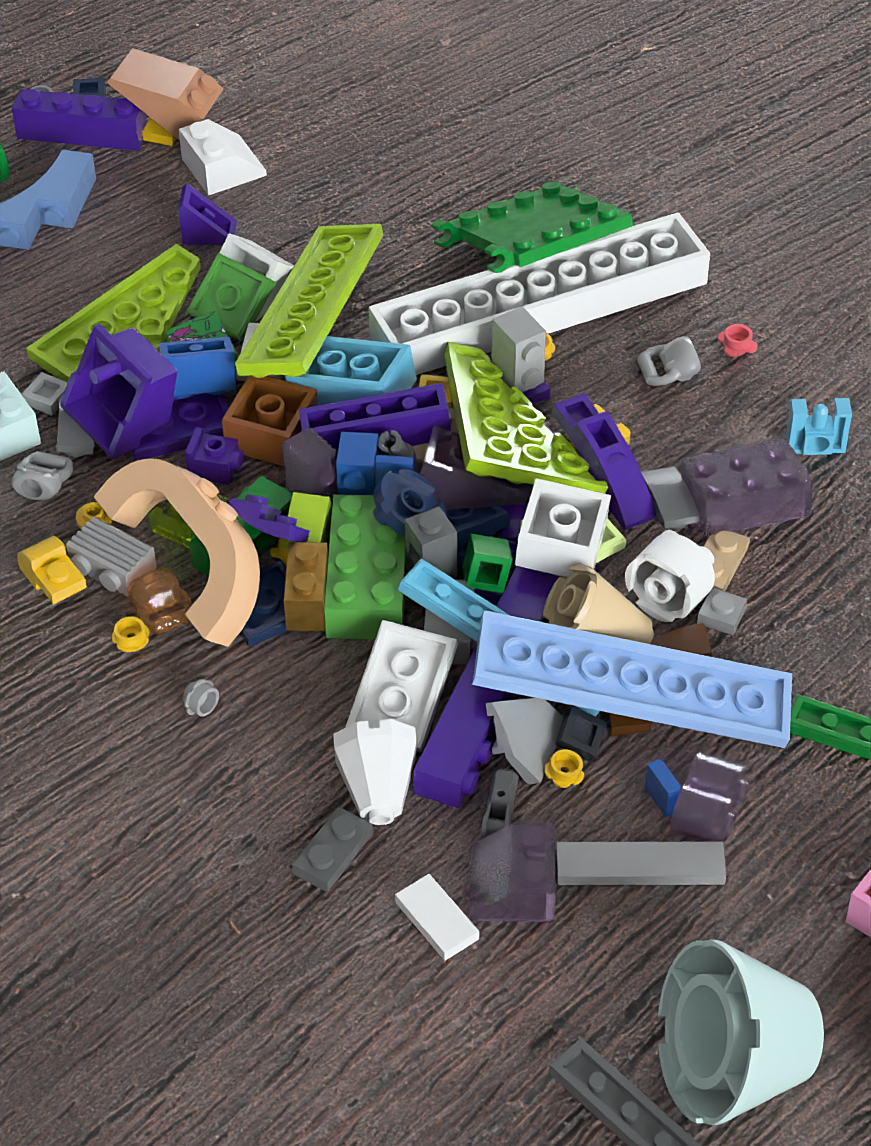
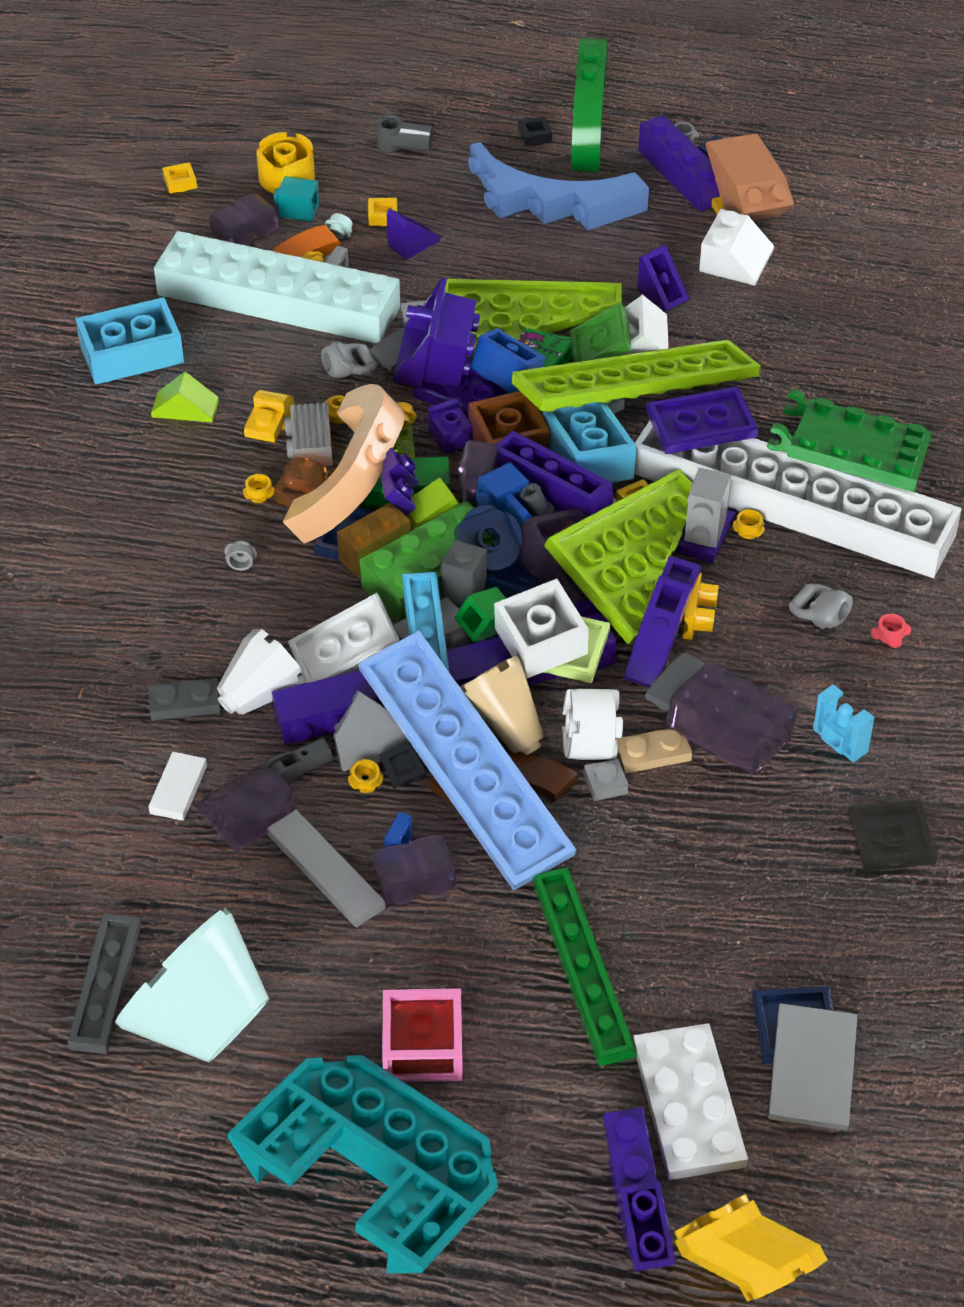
camera: 50 degrees right, 0 degrees up
none -> dark purple tile [646,386,759,454]

